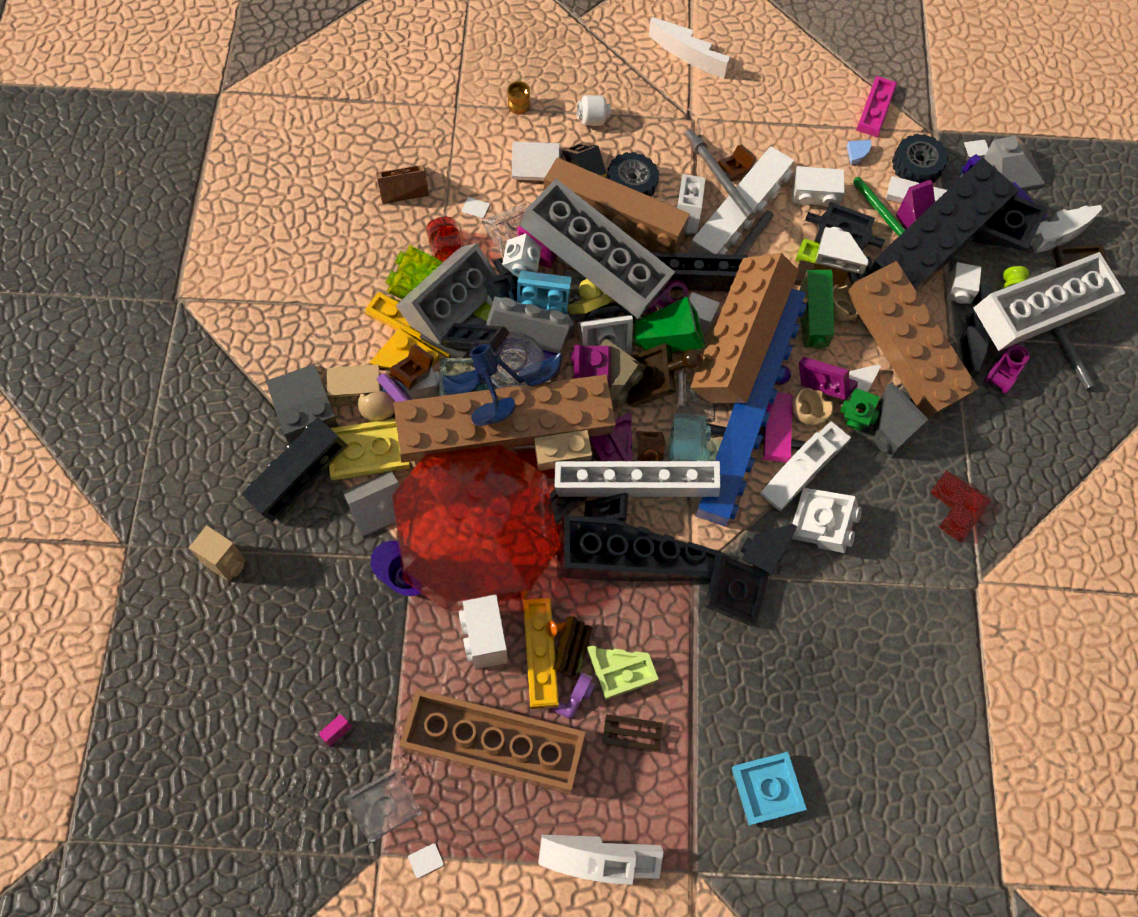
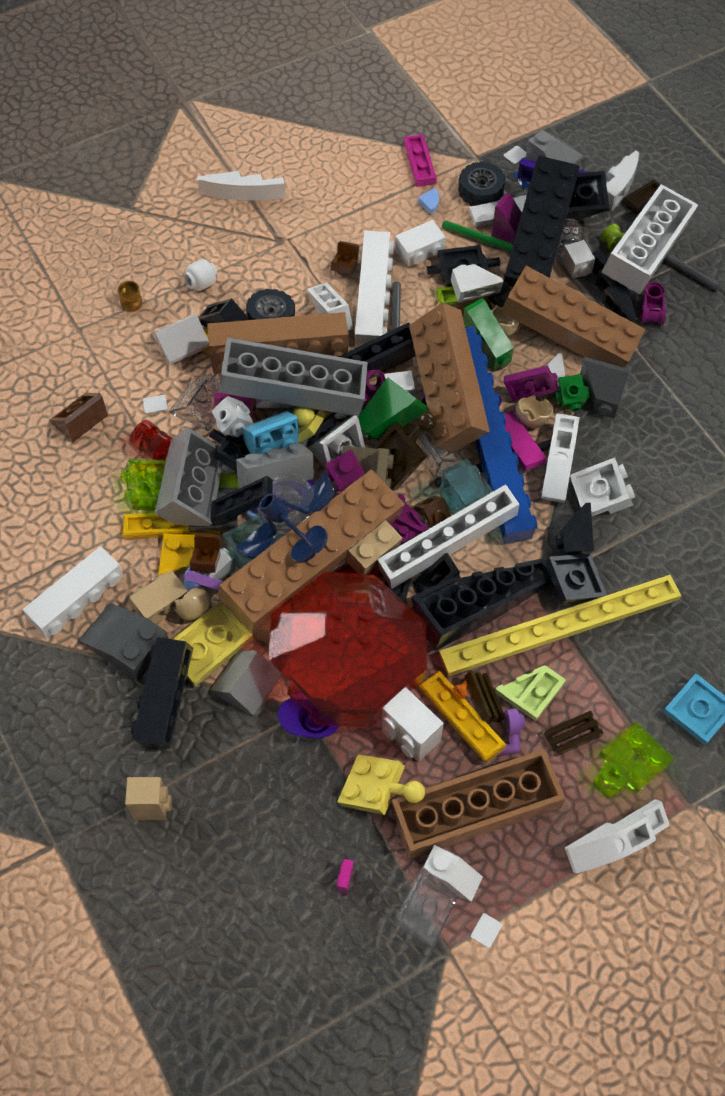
camera: 30 degrees left, 5 degrees down
flat silver bar [685,129,756,221] -> none
clear red plate [930,470,991,542] -> none
none -> white brick [22,546,124,639]
none -> light yellow plate [337,754,425,815]
none -> white slope [421,845,483,903]
none -> light yellow plate [439,575,681,677]
none -> clear head [558,219,583,251]
none -> clear neon green plate [593,721,675,798]

